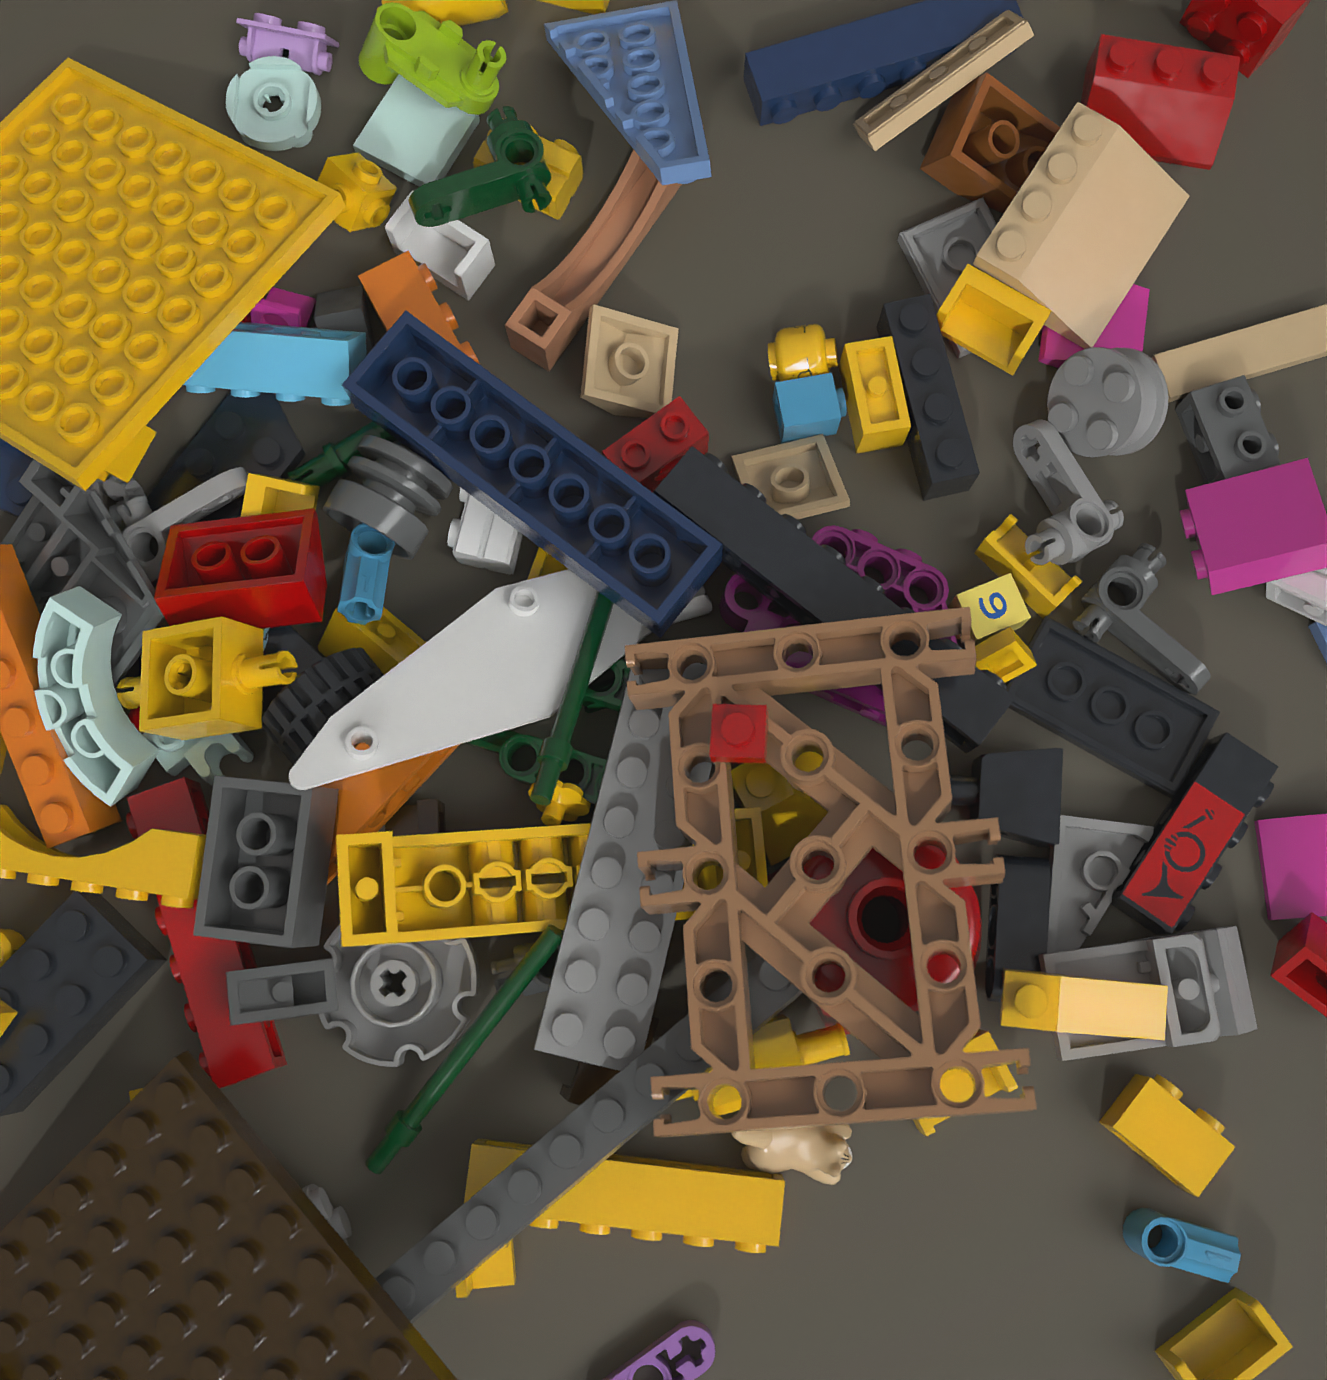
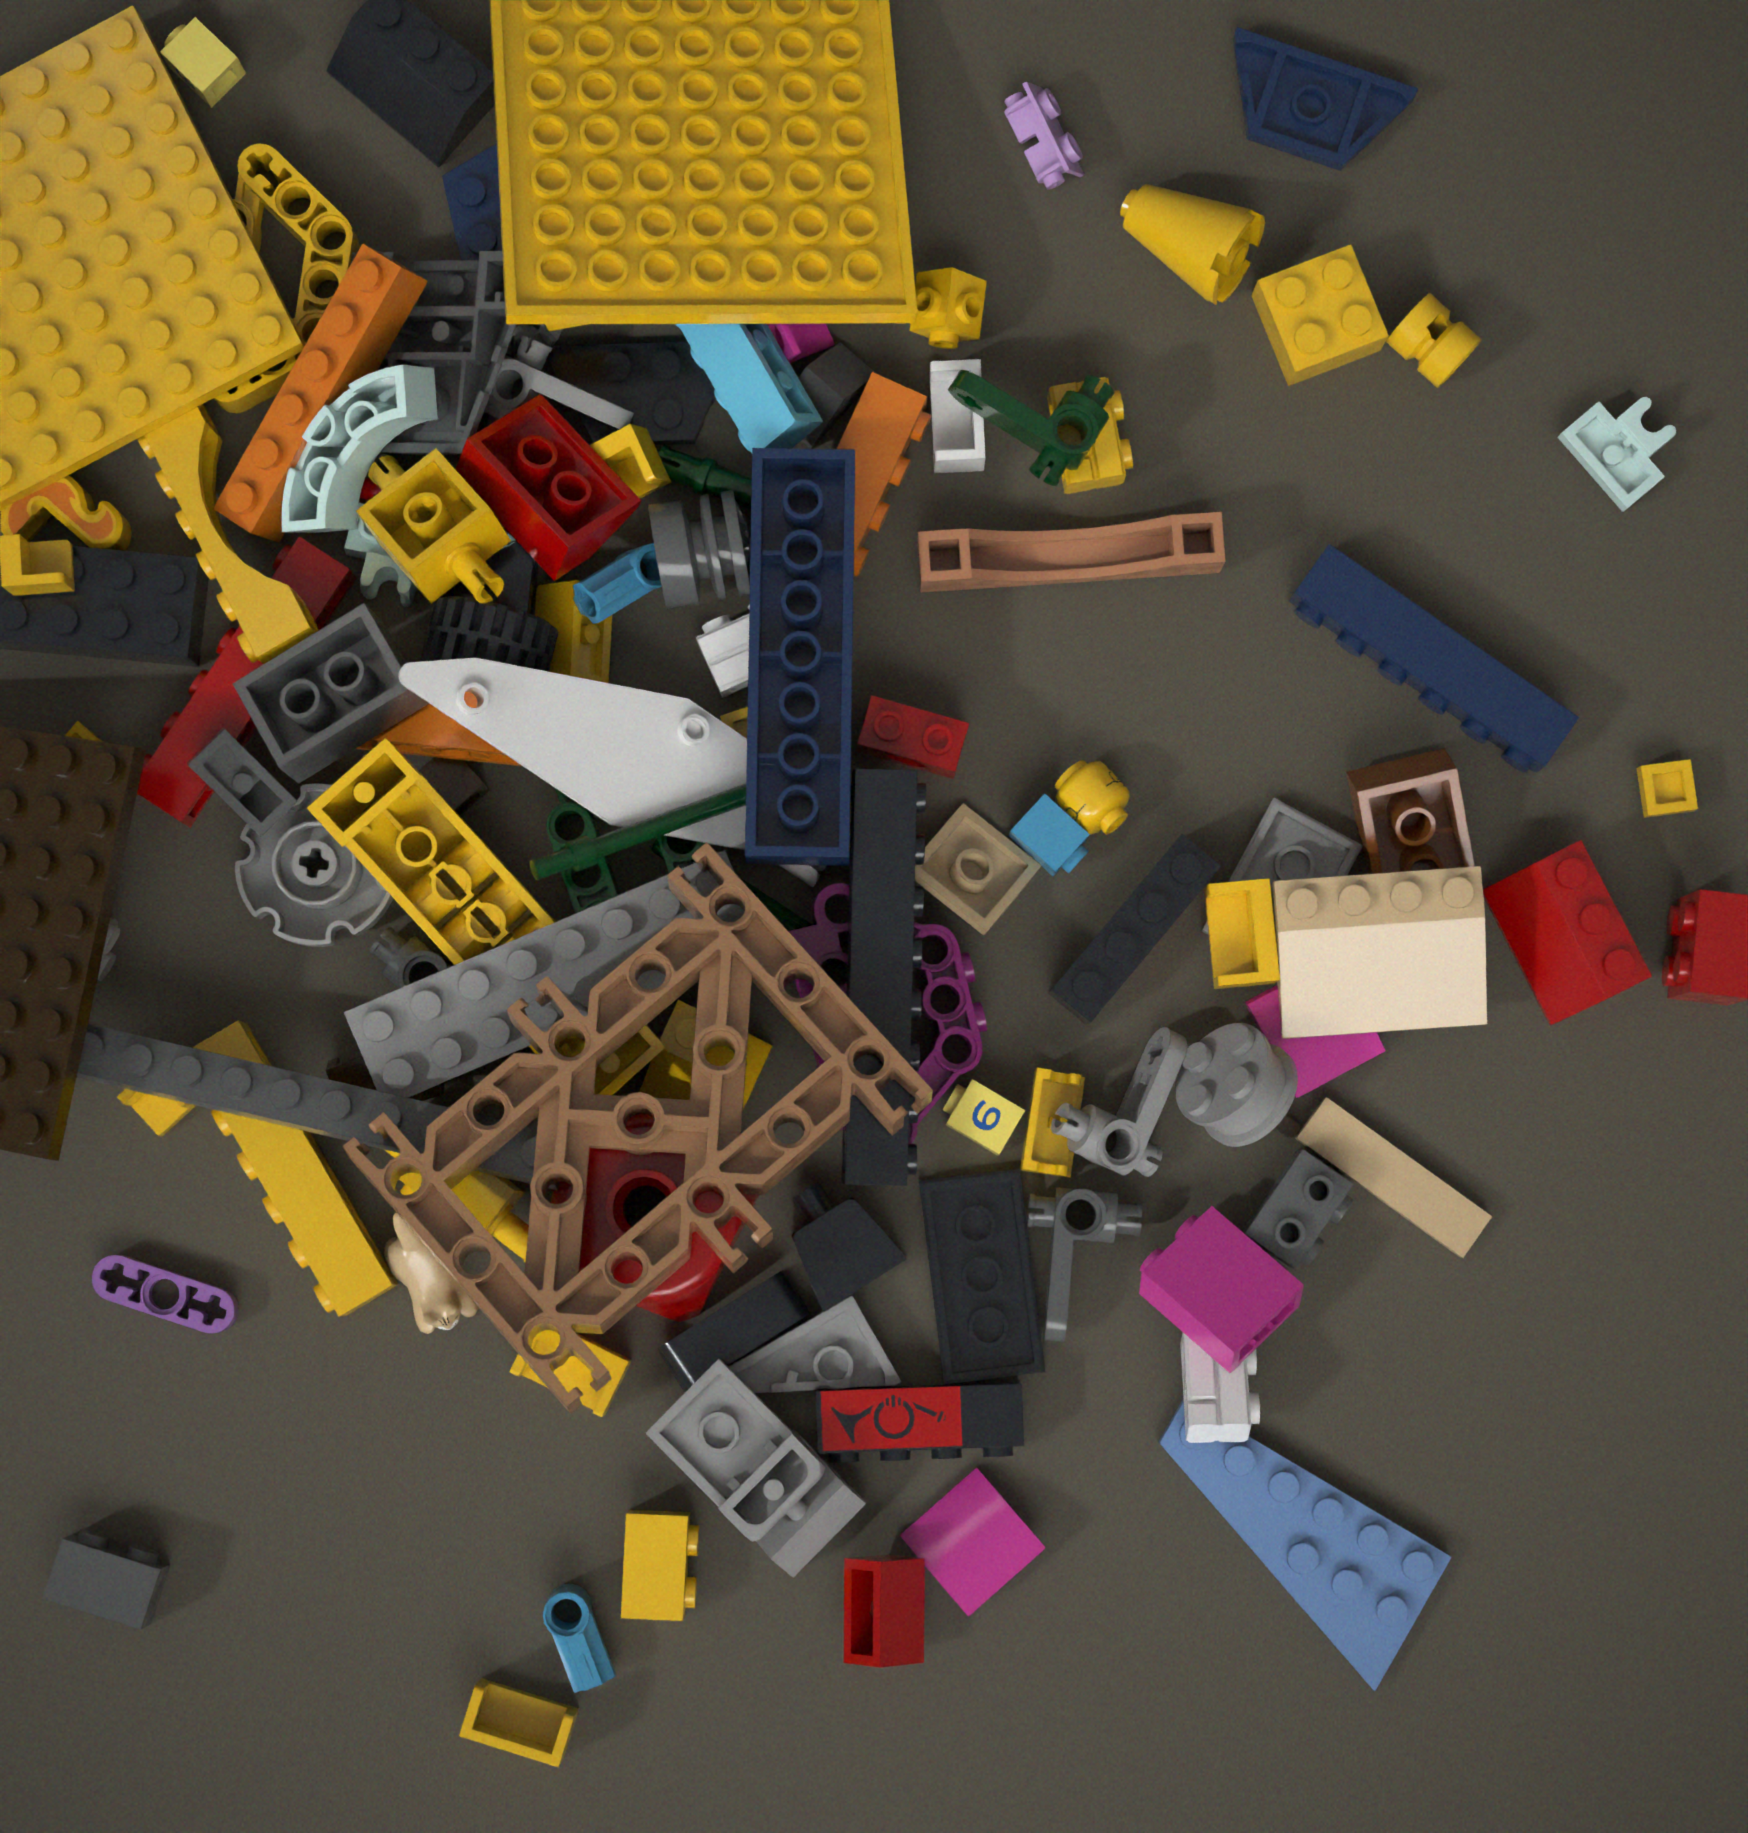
camera: 50 degrees right, 5 degrees up
light aqua plate [226,56,321,151] -> none
light aqua tile [353,74,480,187] -> none
lime piece [358,2,507,115] -> none
dark green bar [365,924,563,1174] -> none
yellow plant [528,779,591,826] -> none
medium blue wing [544,0,712,185] -> none
tan slope [580,304,679,418] -> none
red plate [709,704,769,763] -> none
yellow panel [839,336,911,454] -> none
tan tile [853,10,1034,151] -> none
yellow plate [975,627,1037,683] -> none
yellow slope [1000,968,1168,1040] -> none

